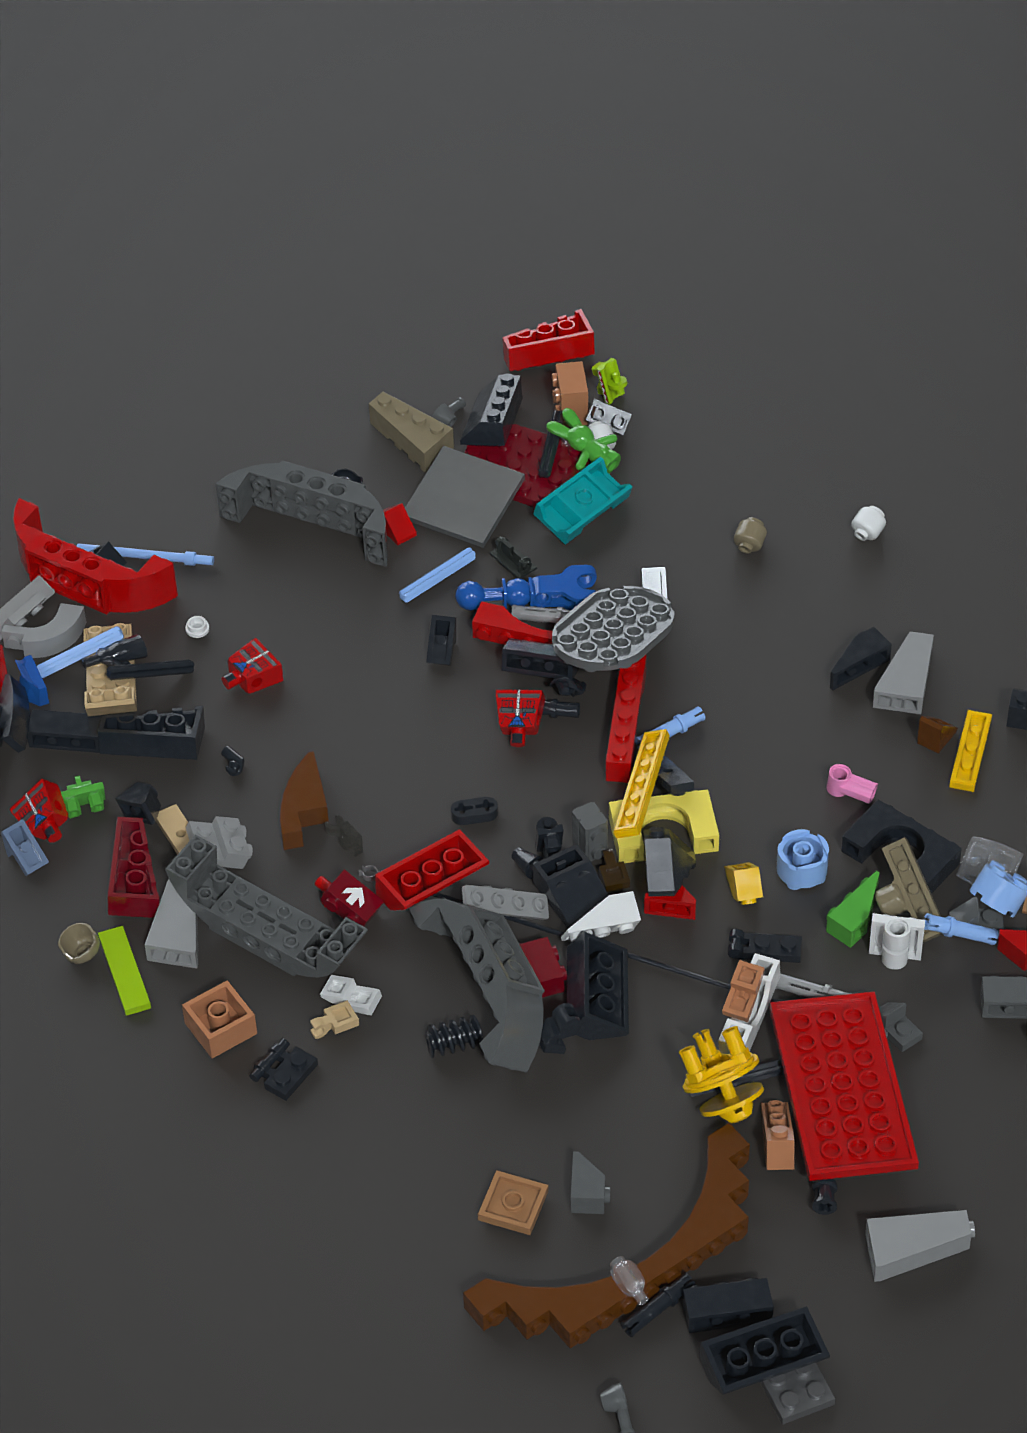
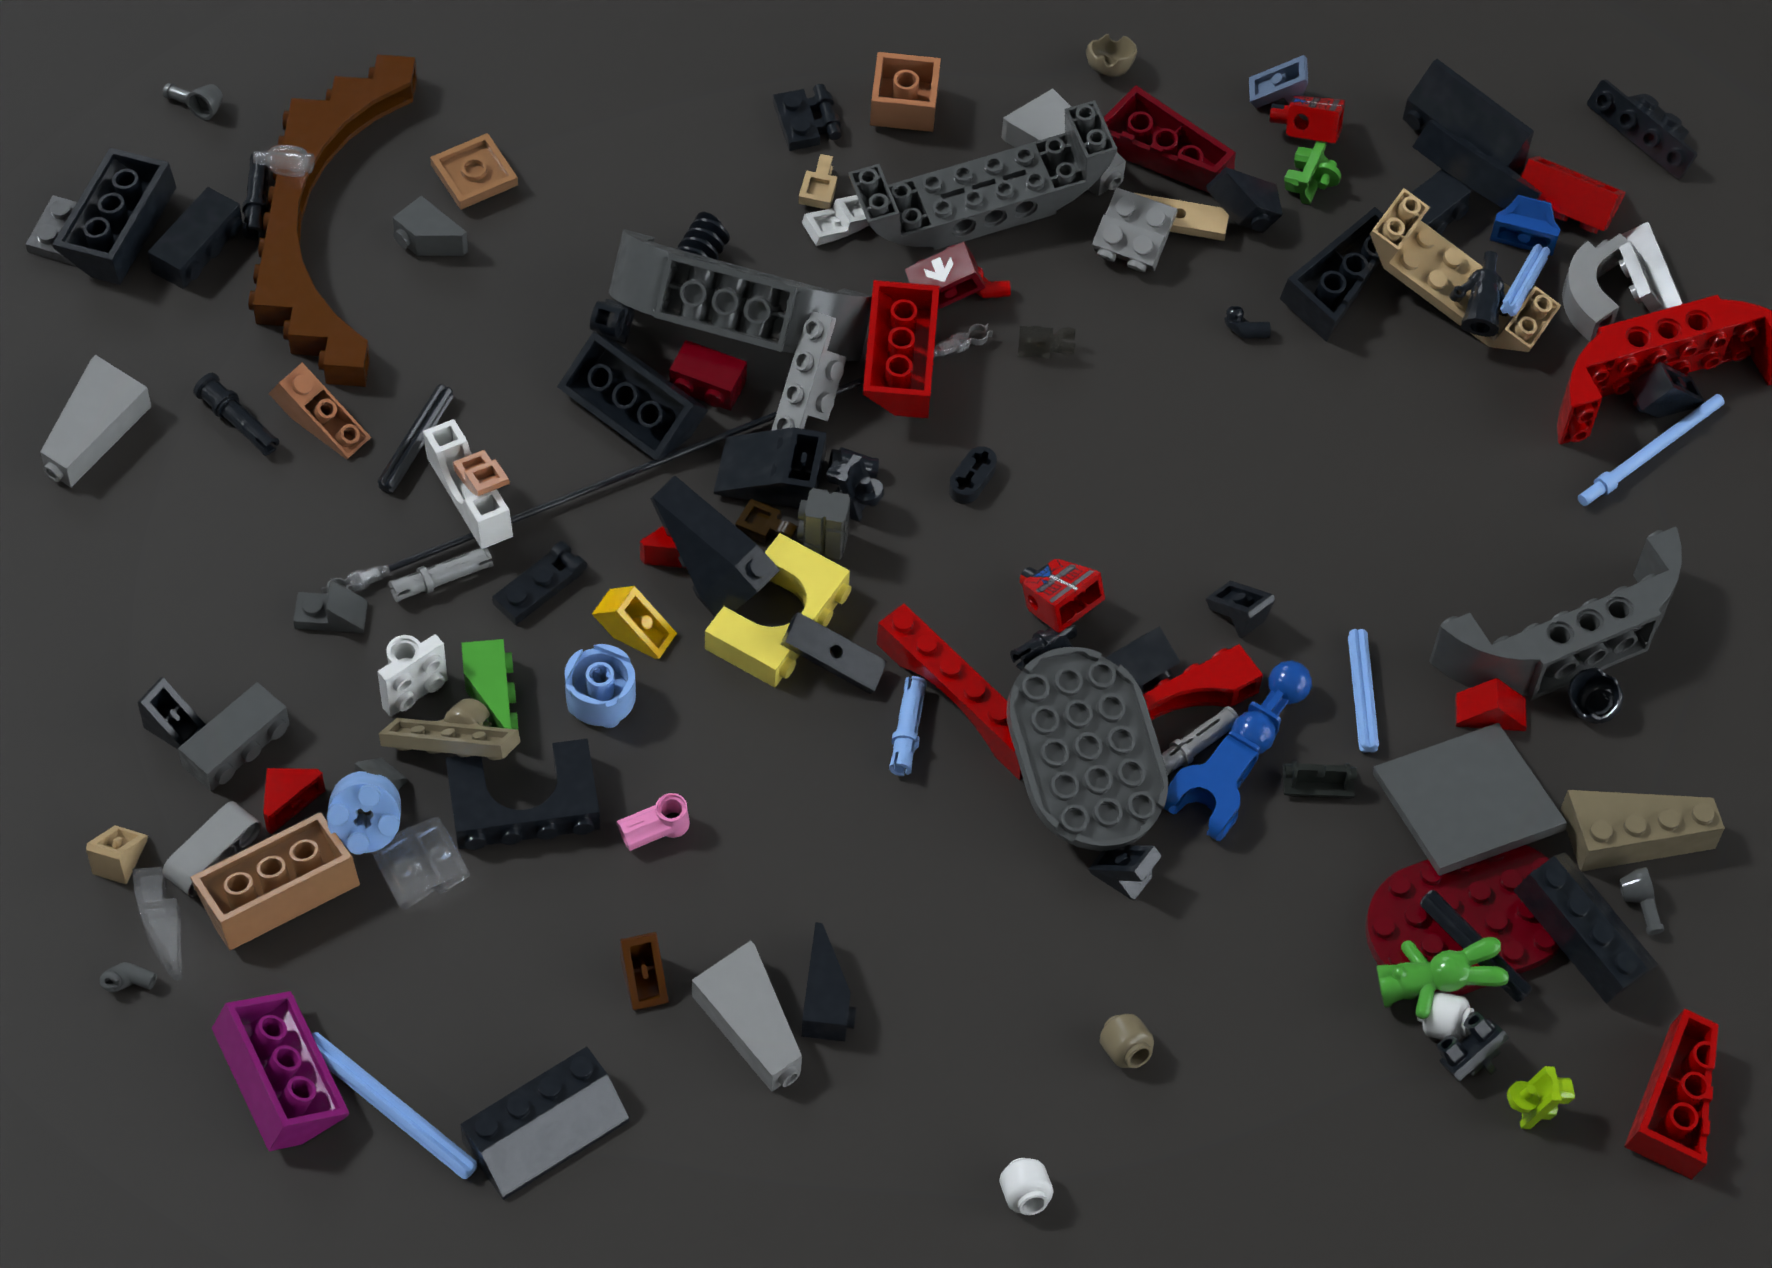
camera: 125 degrees right, 10 degrees up
lime tile [98,926,151,1016] -> none
black axle [106,659,195,681] -> none
white plate [185,616,209,638] -> none
red torso [222,638,283,694] -> none
reddish brown slope [280,751,329,850] -> none
teal piece [533,456,633,545] -> none
nougat brick [552,361,588,427] -> none
white slope [561,891,641,942] -> none
yellow tile [613,729,670,839] -> none
yellow piece [678,1026,764,1123] -> none
red plate [770,992,919,1181] -> none
light blue pin [923,913,999,945] -> none
yellow tile [949,710,992,792] -> none

